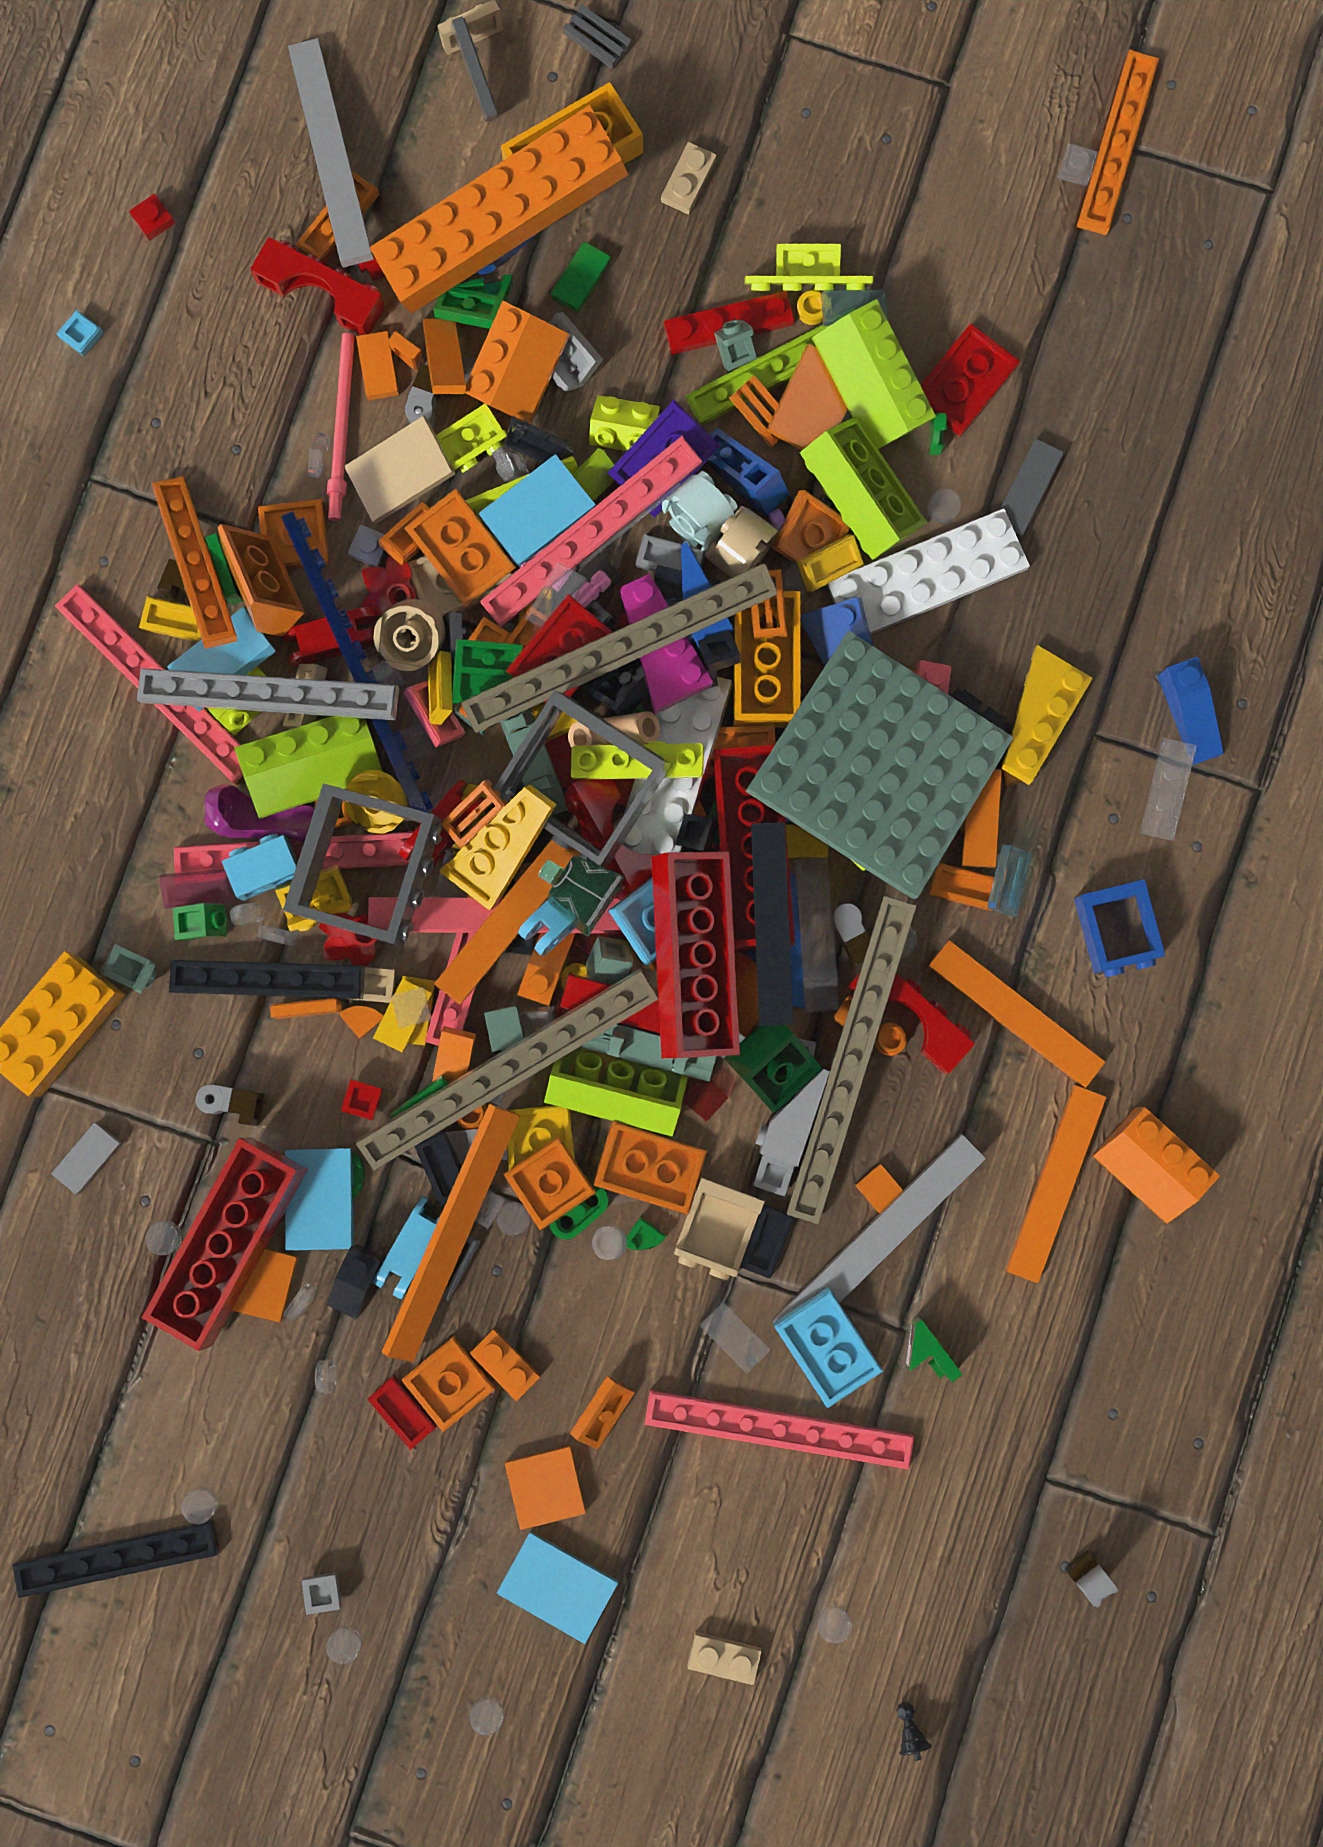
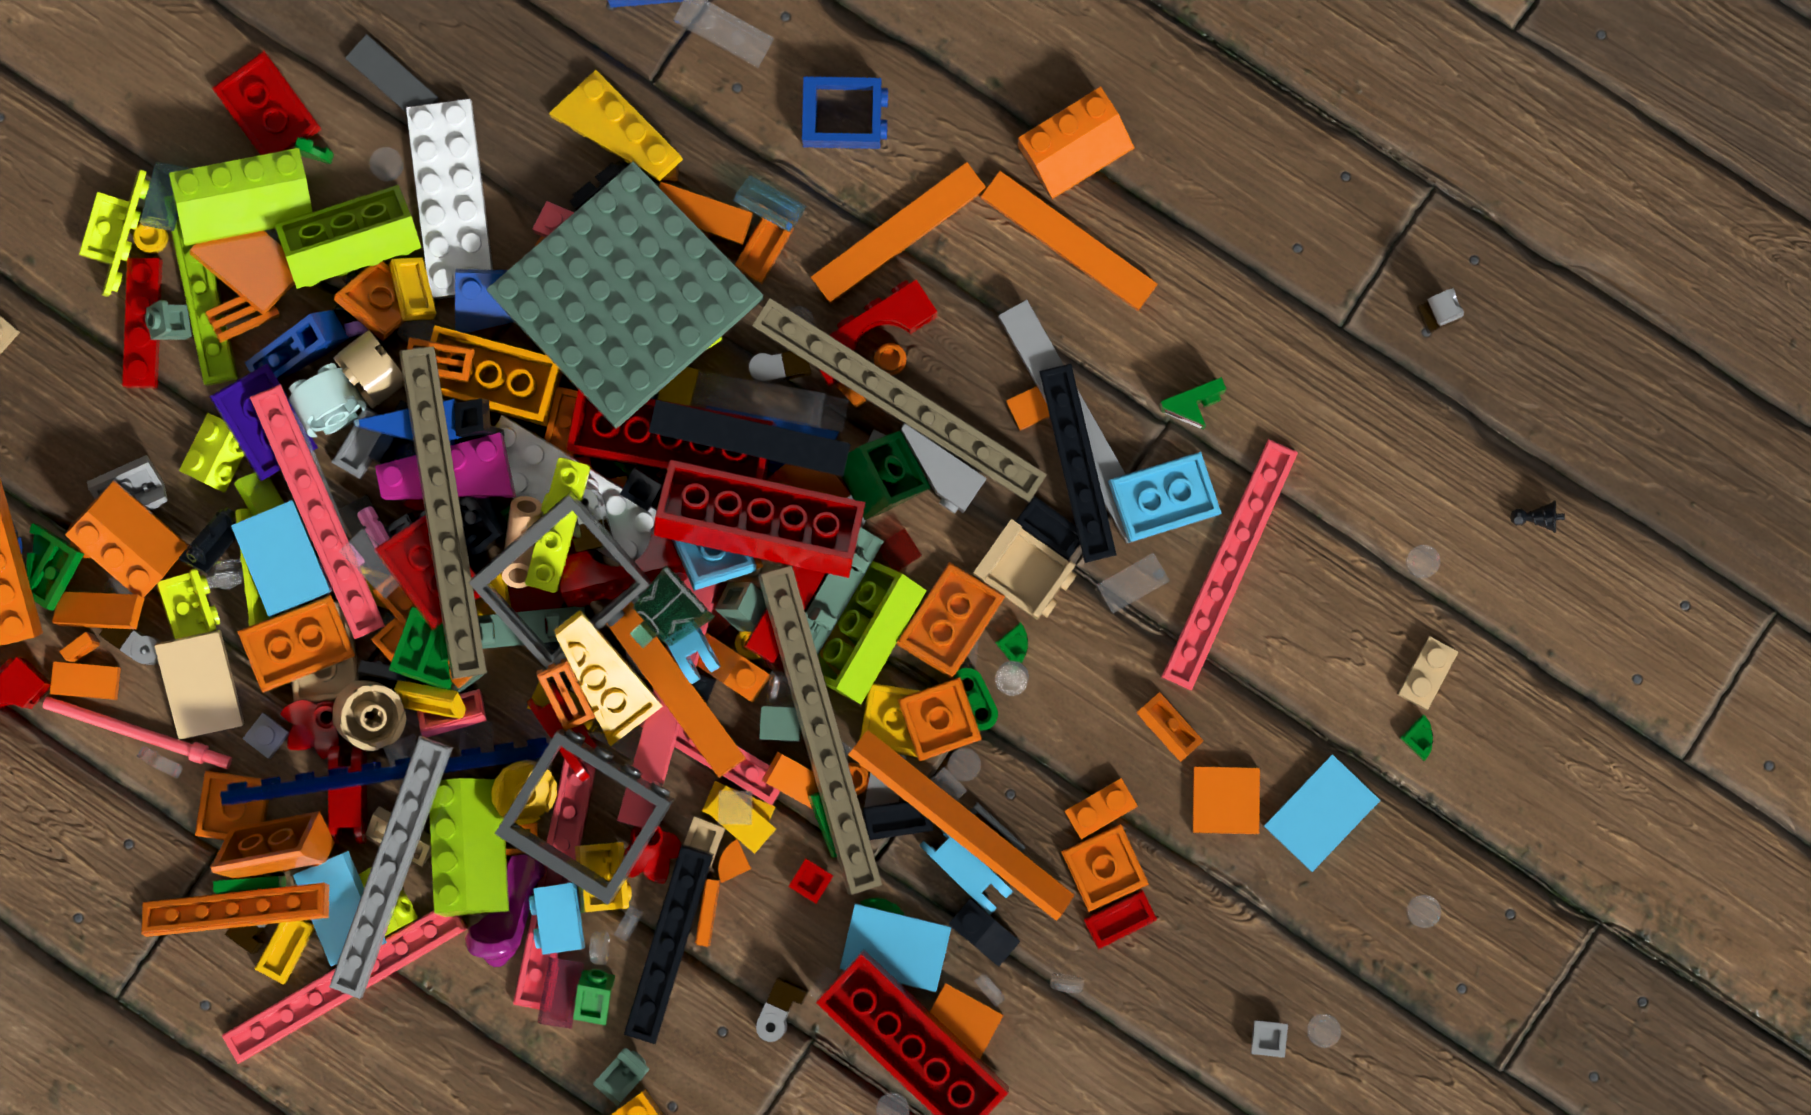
camera: 65 degrees left, 0 degrees up
orange tile [378,501,430,566] -> none
green tile [551,241,611,313] -> none
light grey plate [753,1155,795,1197] -> none
none -> leg [573,488,612,552]
none -> black tile [1039,364,1117,563]
none -> green tile [1399,714,1433,761]

